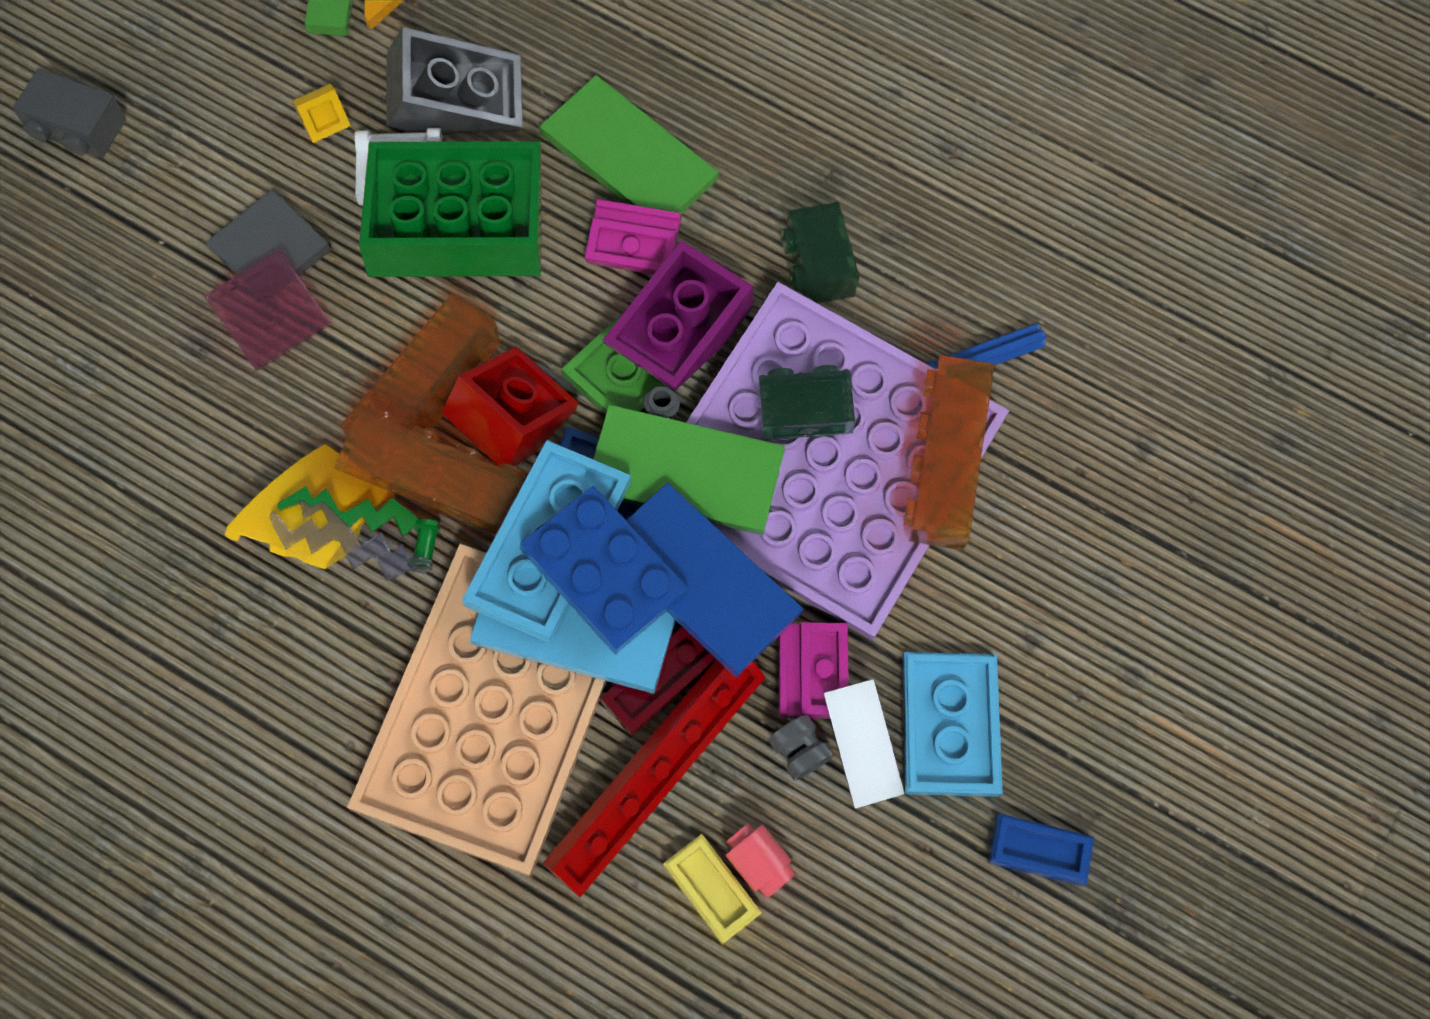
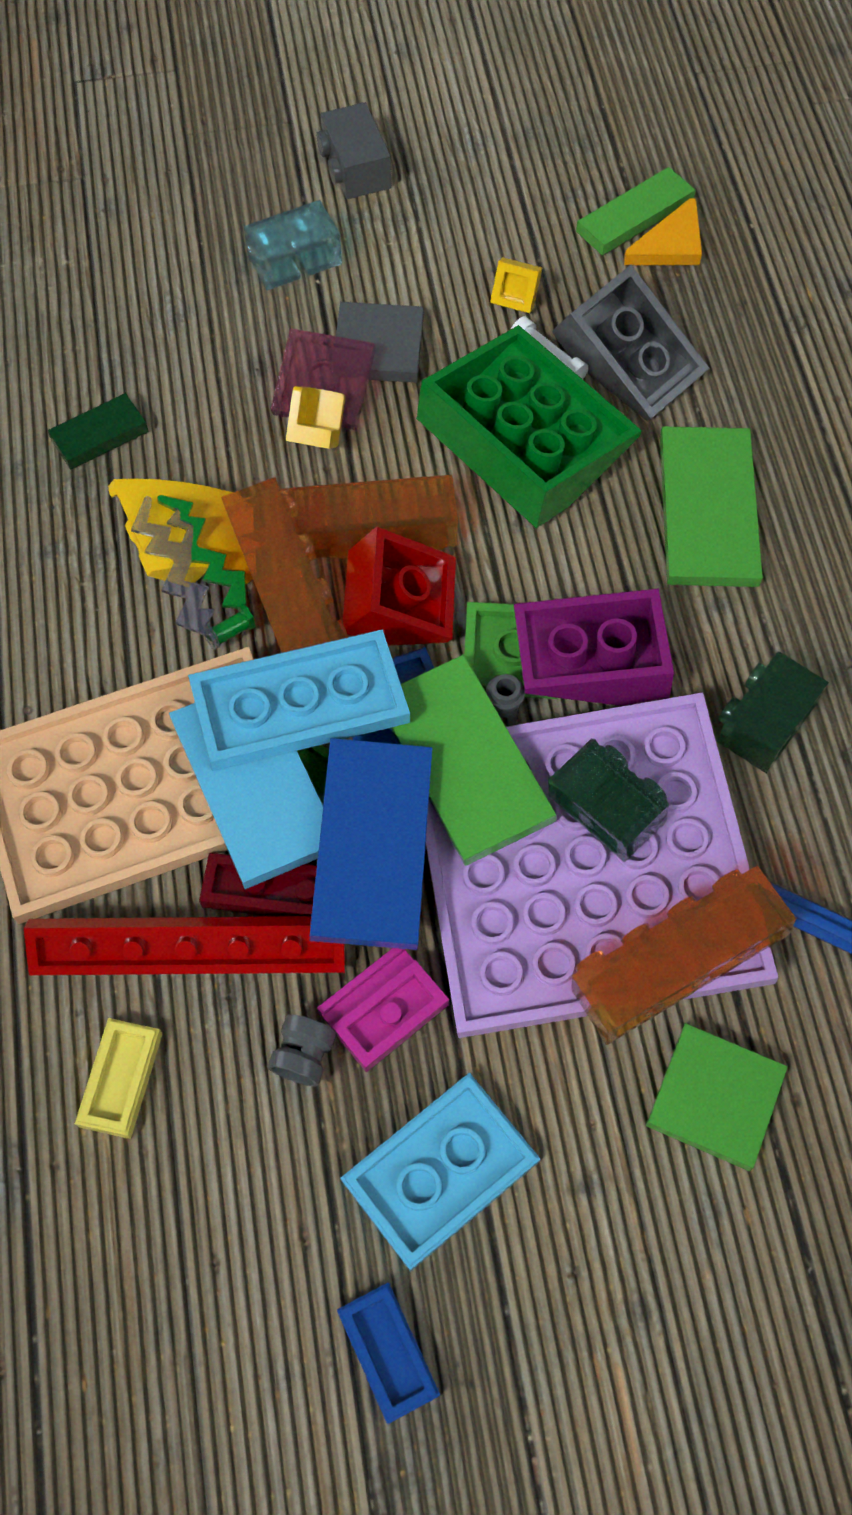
camera: 55 degrees right, 5 degrees down
blue plate [520,486,689,655] -> none
dark pink plate [585,199,682,275] -> none
coral brick [725,823,796,899] -> none
white sticker [824,679,904,809] -> none
none -> dark green tile [47,393,149,470]
none -> clear light blue piece [243,200,342,291]
none -> yellow panel [285,386,346,449]
none -> bright green tile [646,1023,788,1172]

